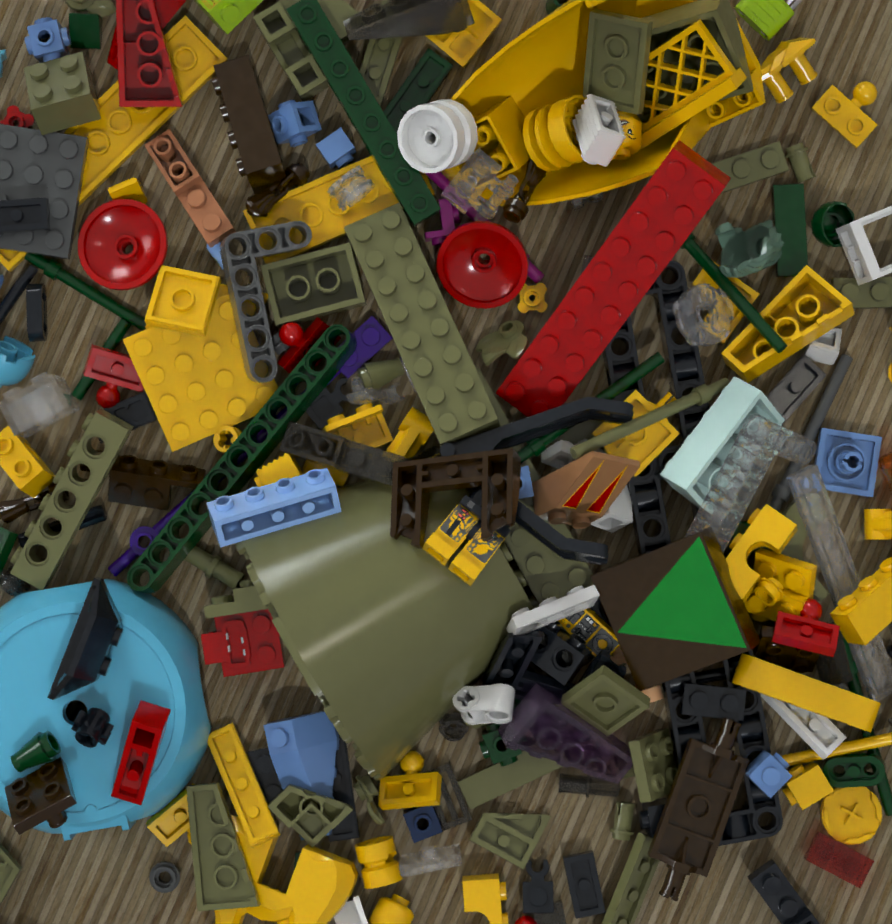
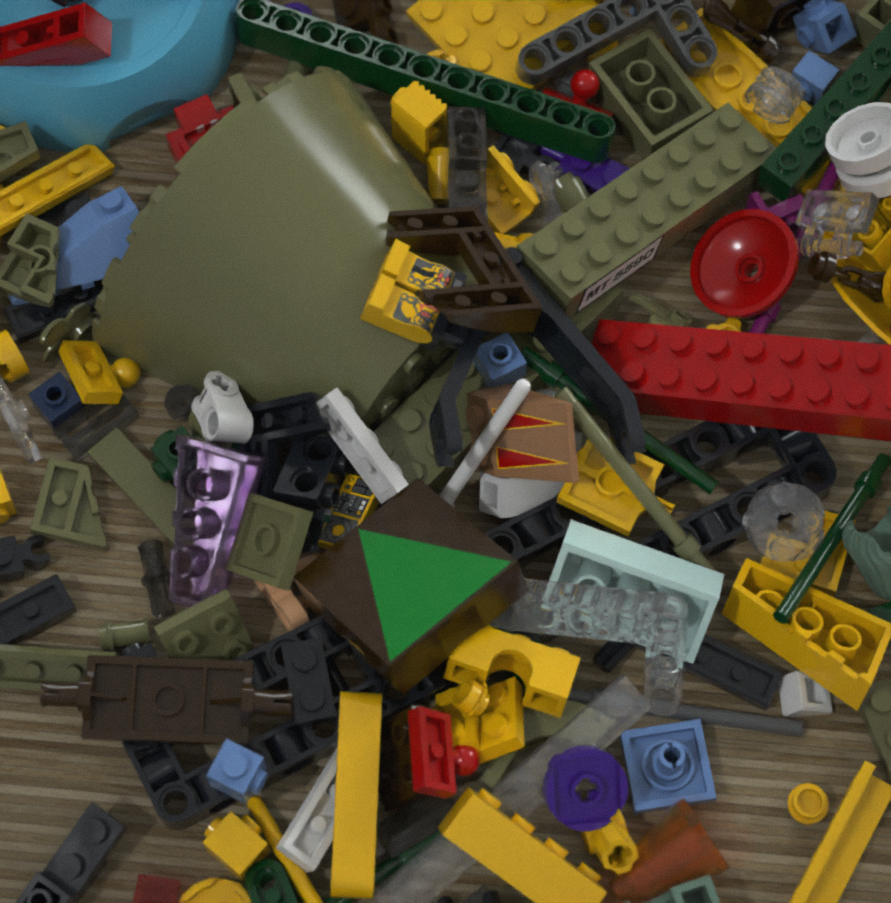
camera: 70 degrees right, 20 degrees down
light blue brick [206,468,342,548] -> none
none -> white piece [437,378,531,508]
none -> dark purple plate [542,745,628,831]

